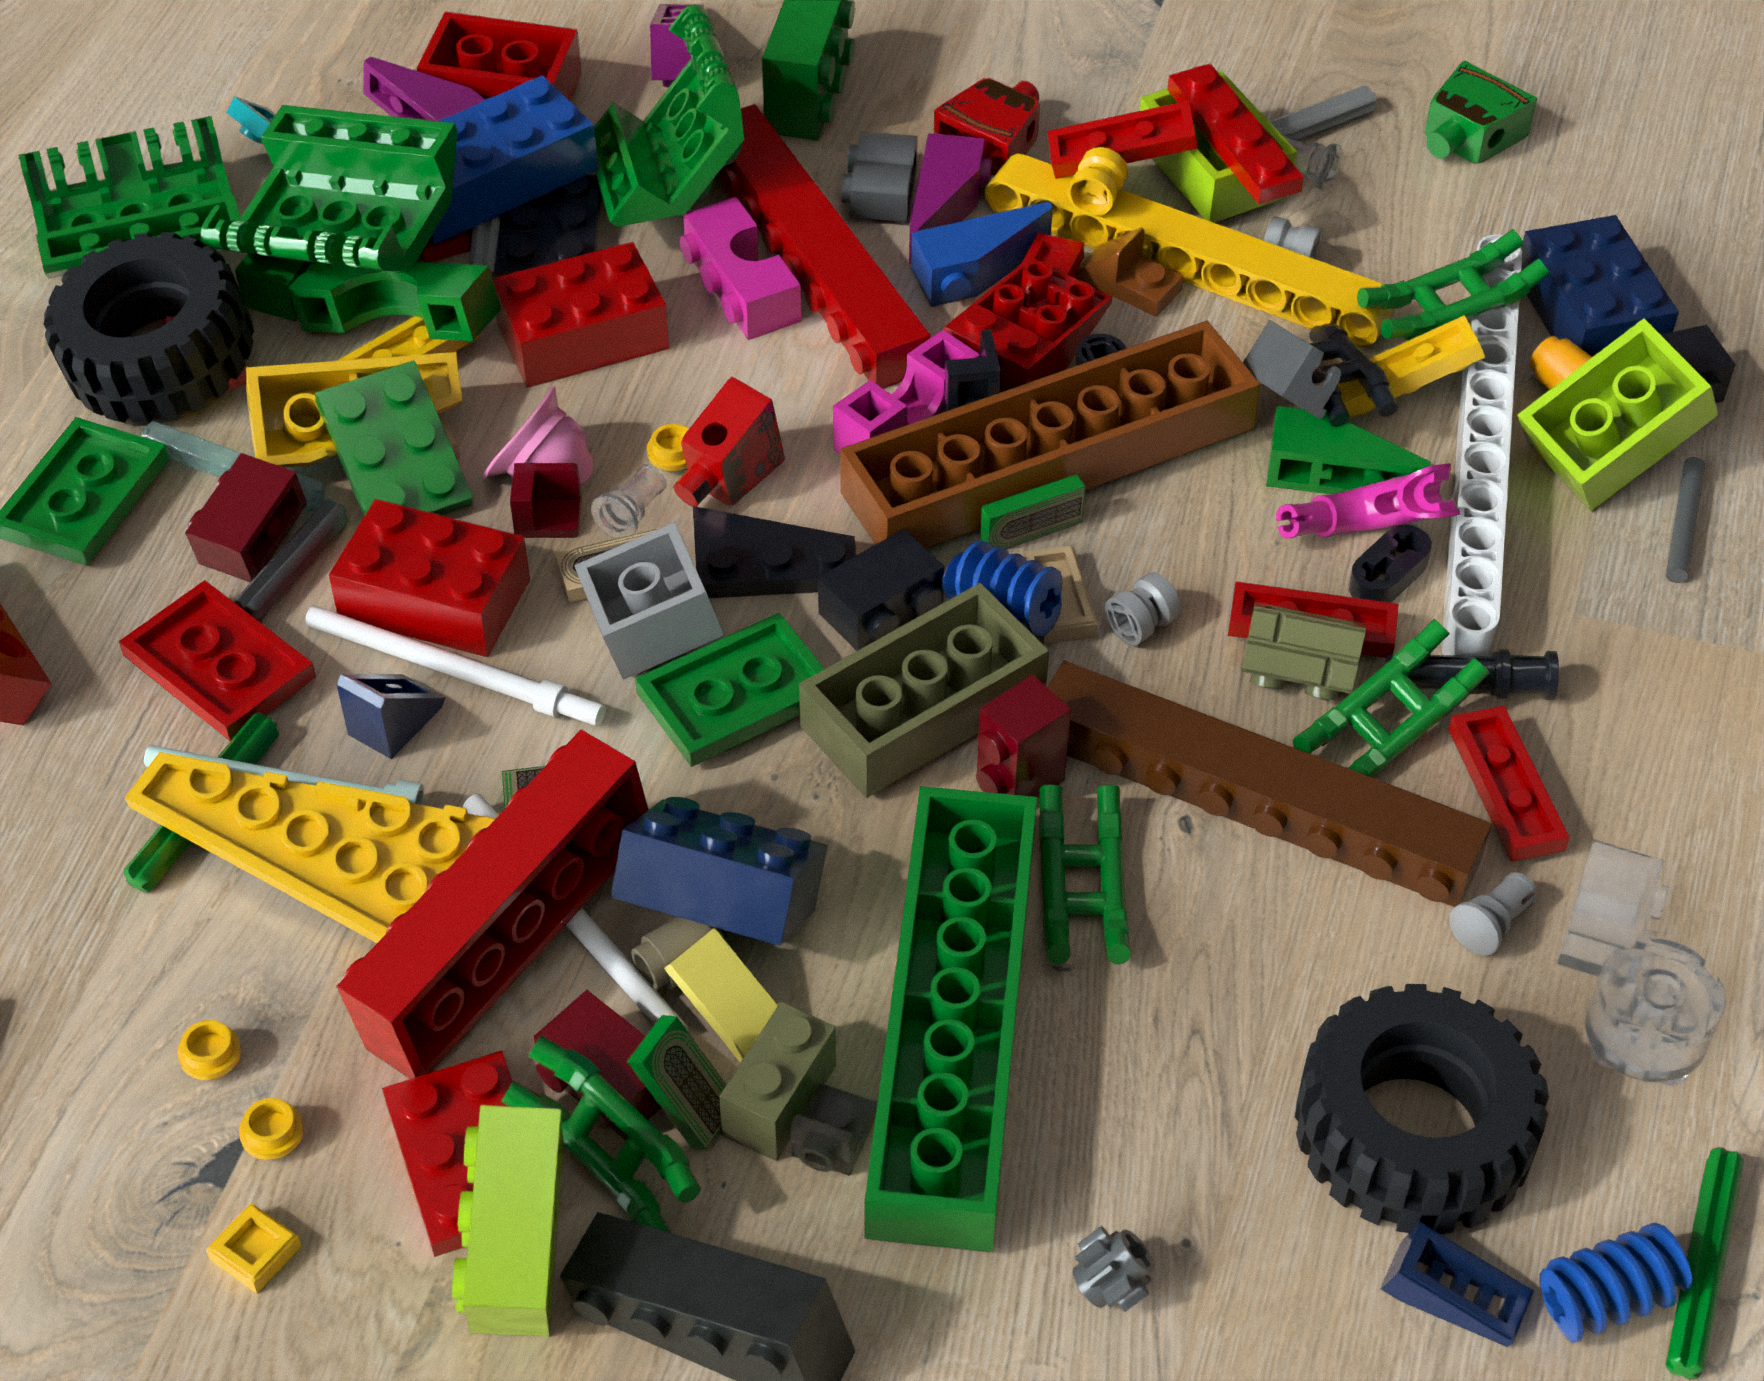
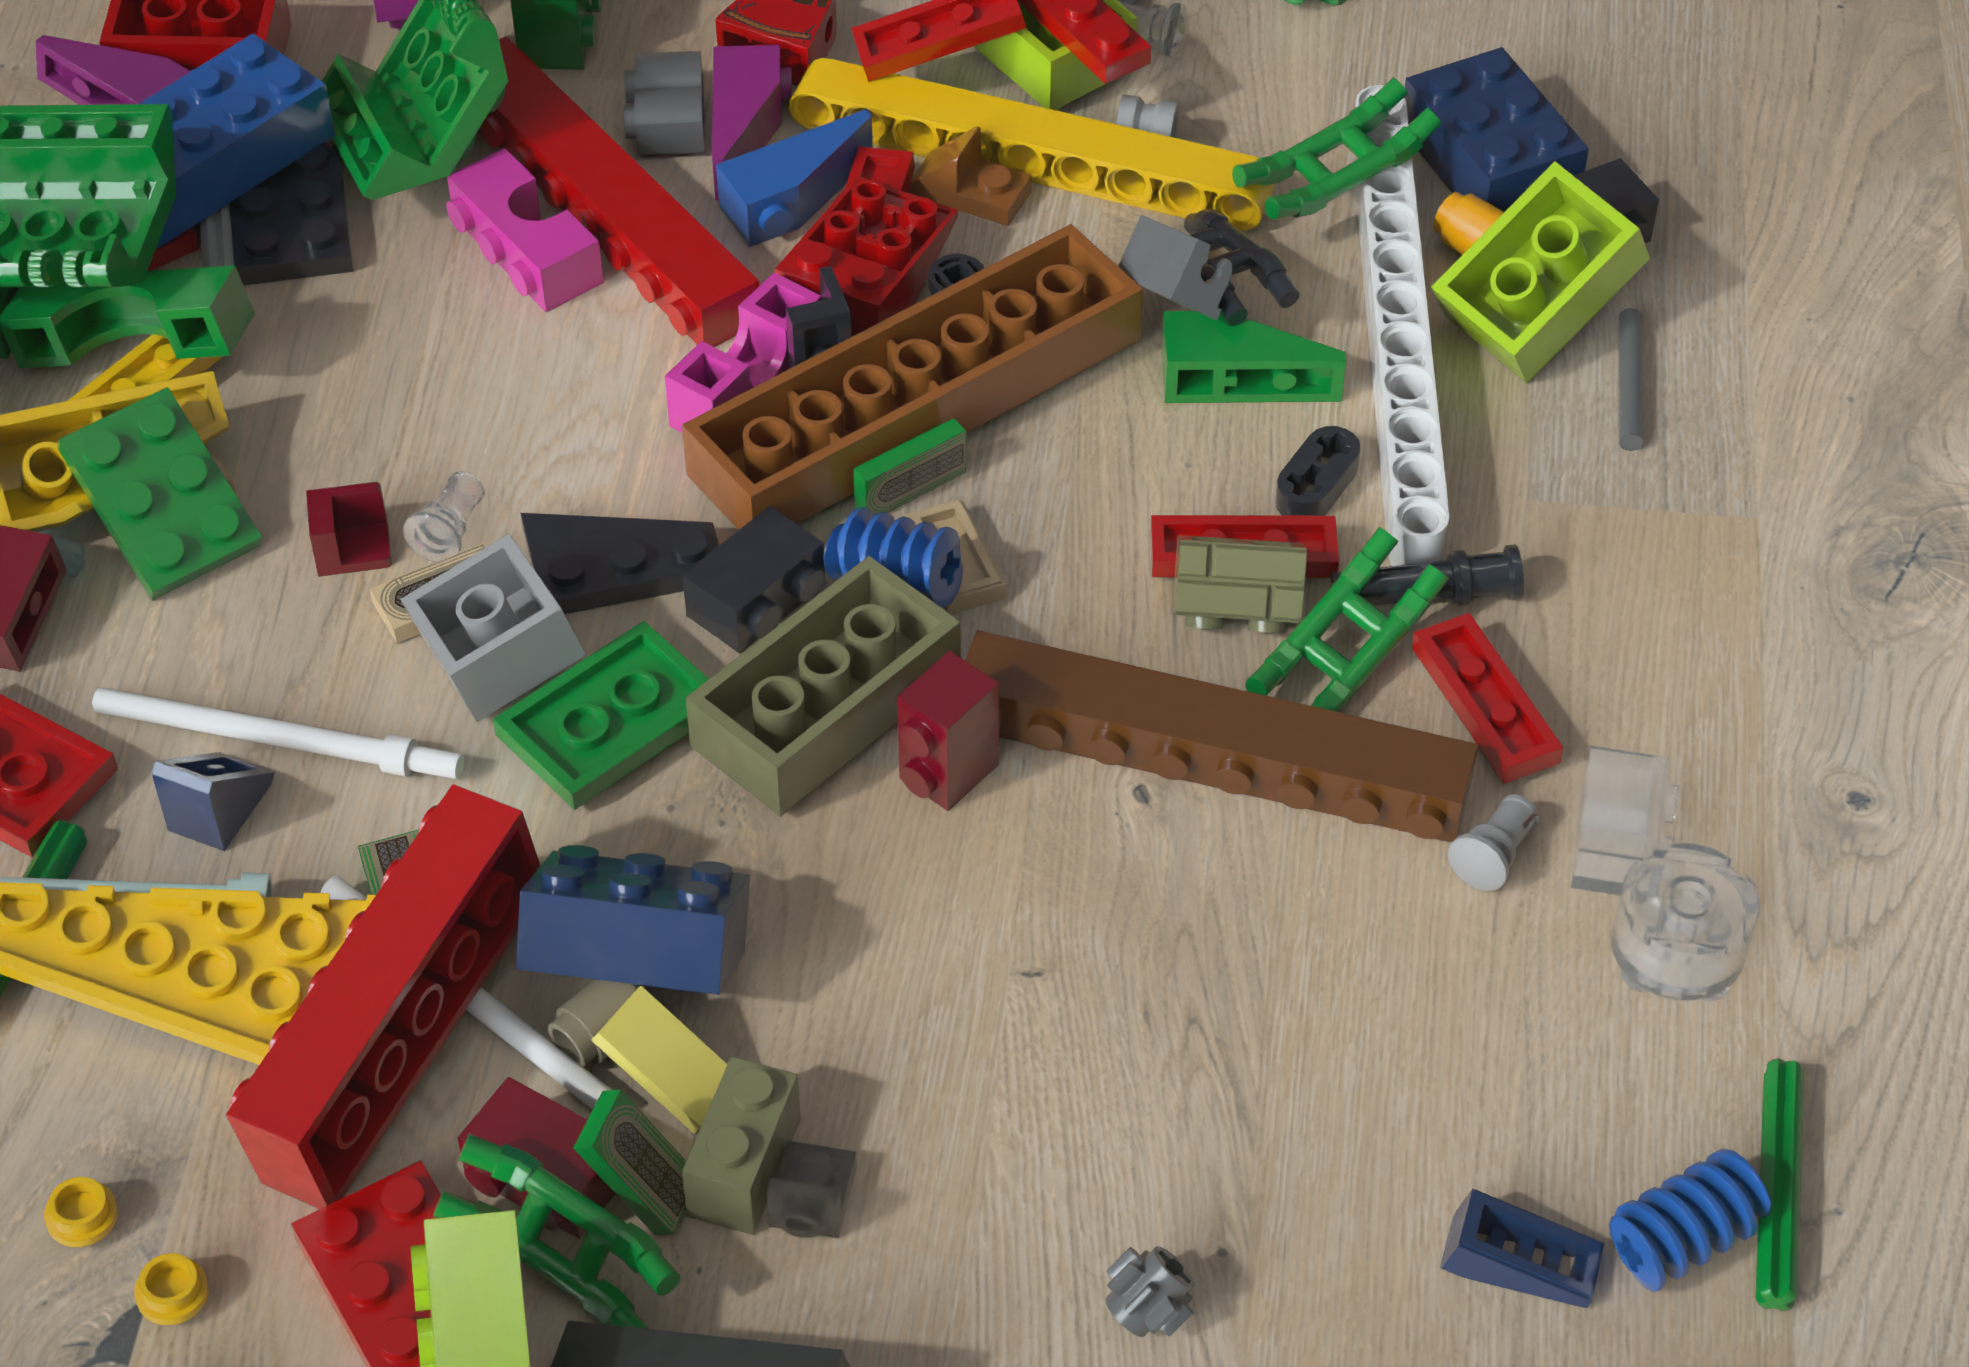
camera: 10 degrees left, 0 degrees up
dark grey axle [235,499,348,621] -> none
red brick [329,499,530,658] -> none
bright pink piece [483,386,593,486] -> none
red brick [493,242,669,388] -> none
yellow plate [647,423,688,471] -> none
red torso [673,376,785,507] -> none
green brick [864,786,1037,1252] -> none
green piece [1039,785,1131,964] -> none
yellow wheel [1067,147,1128,216] -> none
light grey wheel [1105,572,1182,646] -> none
dark pink piece [1276,463,1460,539] -> none
black tyre [1295,984,1549,1234] -> none
yellow plate [1338,315,1485,418] -> none

